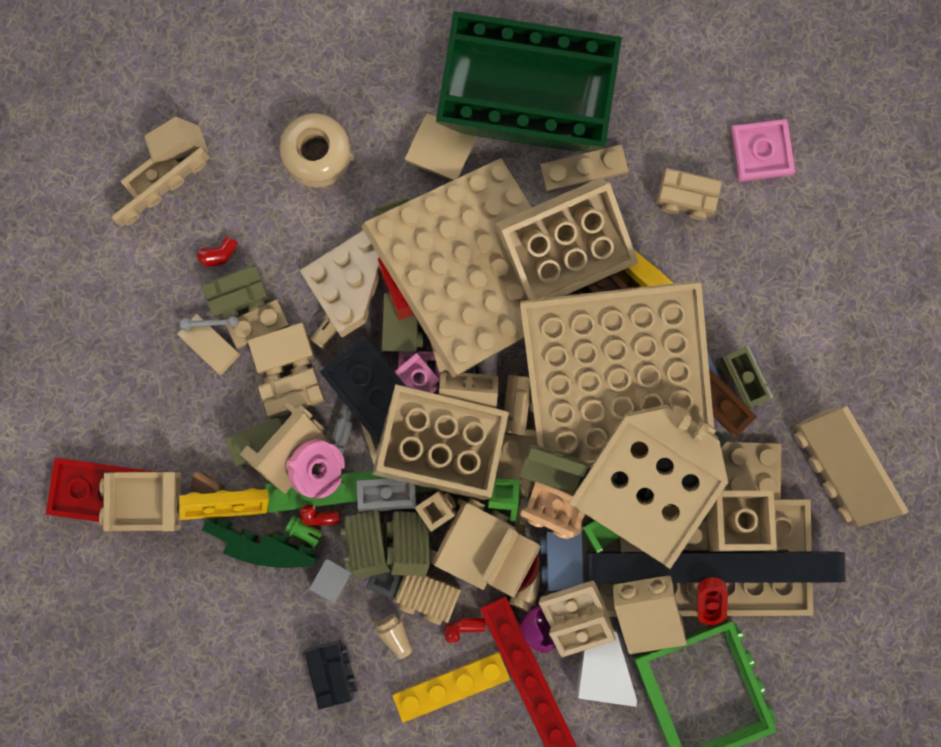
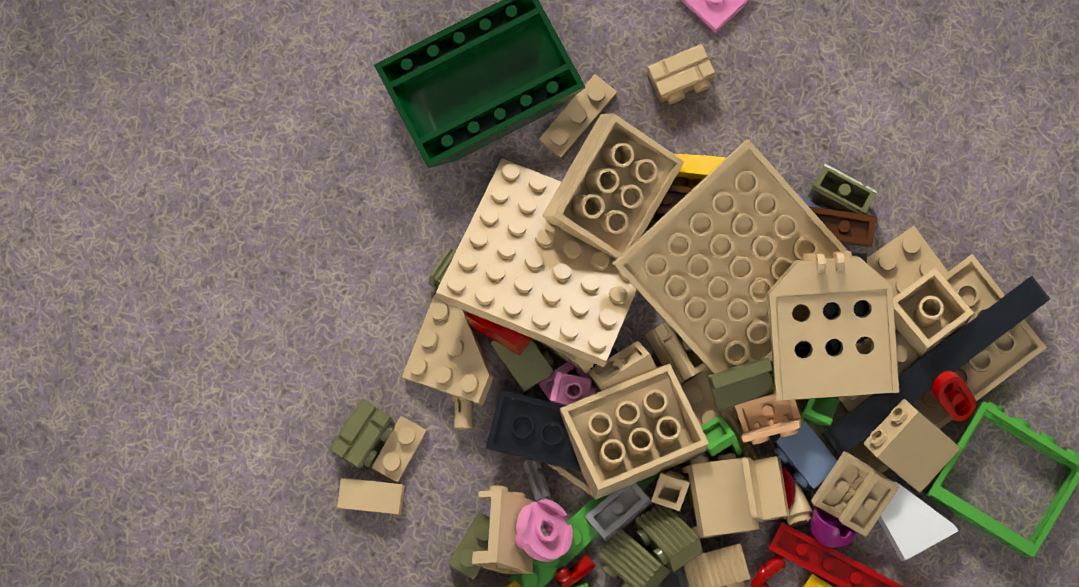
camera: 30 degrees left, 5 degrees down
tan bracket [111,147,210,227] -> none
tan slope [144,117,208,163] -> none
light grey hinge [179,316,238,331] -> none
red arm [197,236,239,267] -> none
tan brick [247,323,316,377] -> none
tan brick [258,365,326,419] -> none
tan piece [279,113,354,188] -> none
tan slope [405,113,477,181] -> none
tan slope [793,406,909,527] -> none

